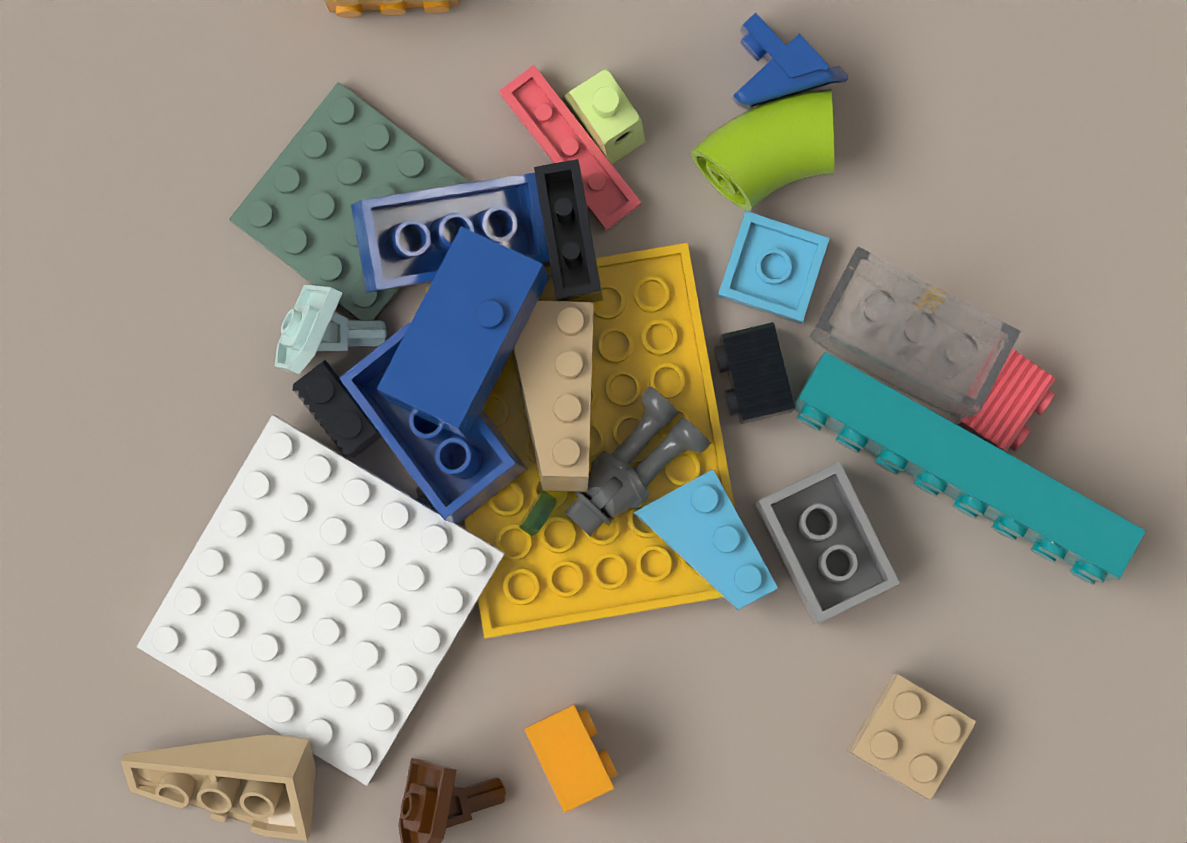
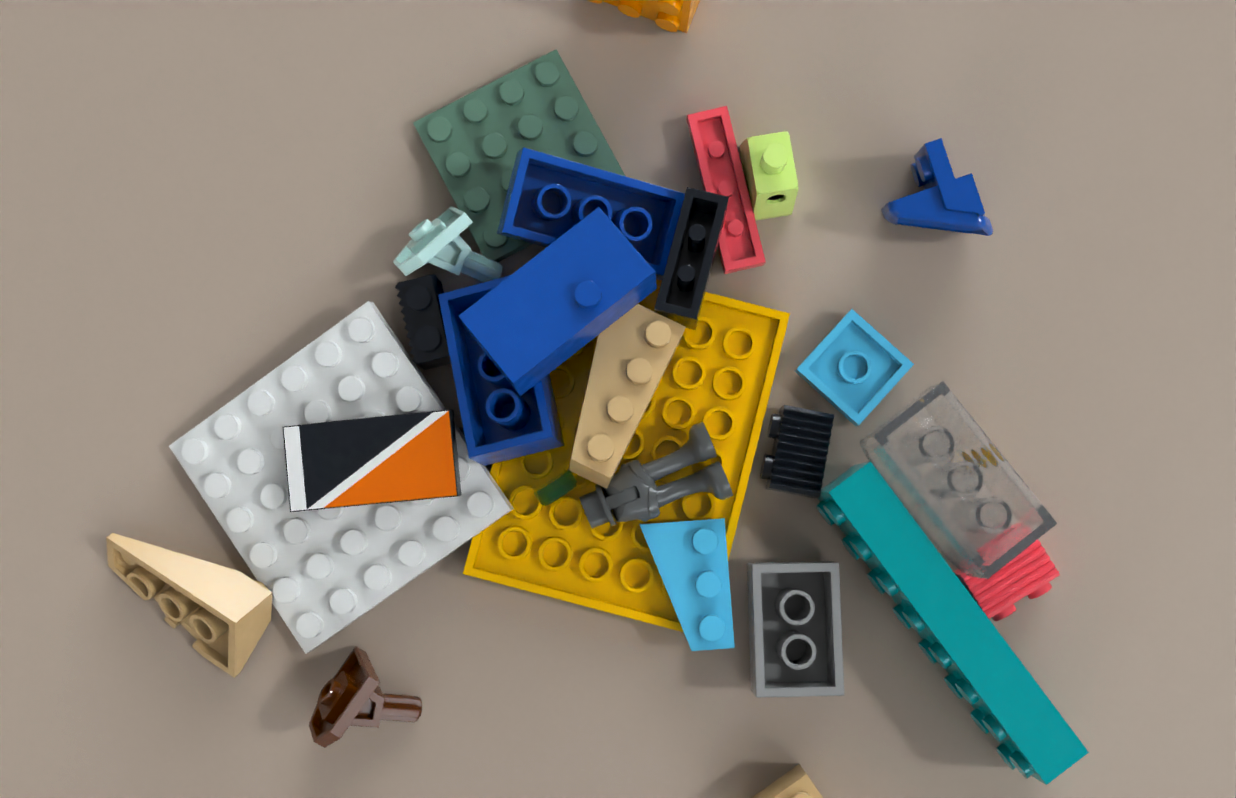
camera: 30 degrees right, 0 degrees up
light orange brick [524,704,618,813] -> none
lime brick [690,89,834,211] -> none
none -> tile [283,409,461,512]

